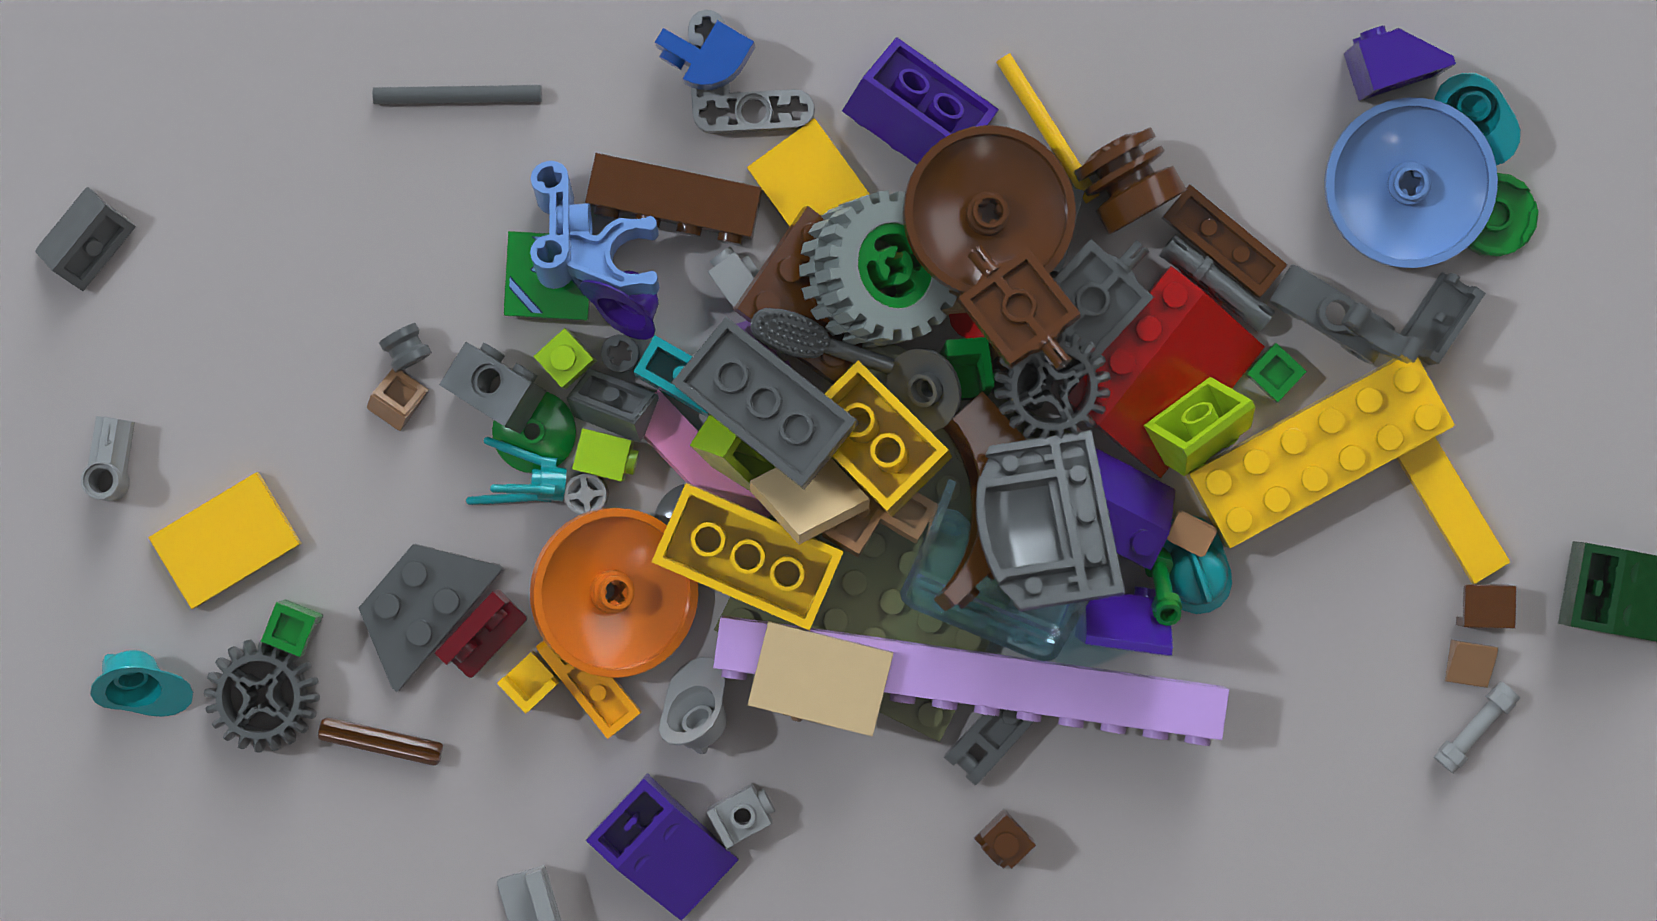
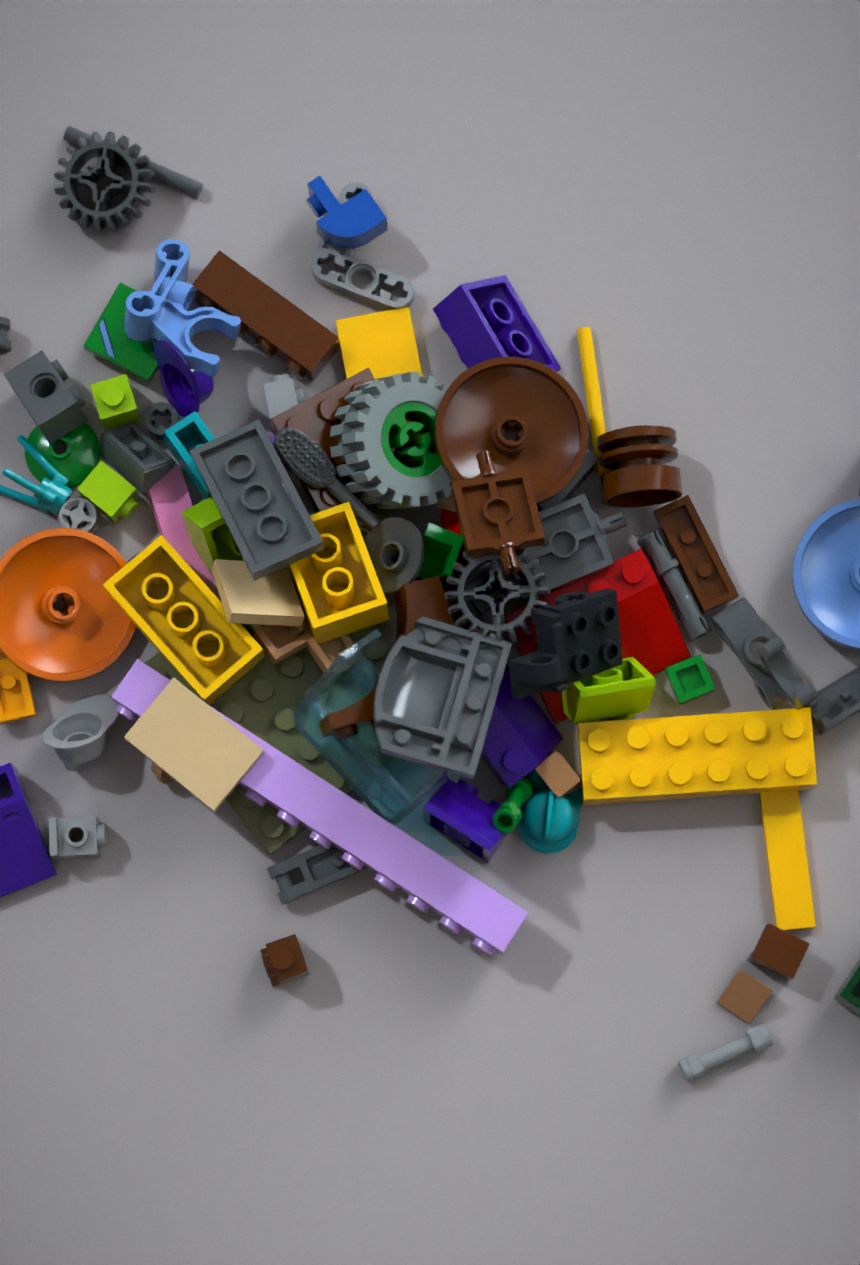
camera: 25 degrees right, 10 degrees down
none -> dark grey gear [54,131,155,233]
none -> black plate [509,588,623,700]

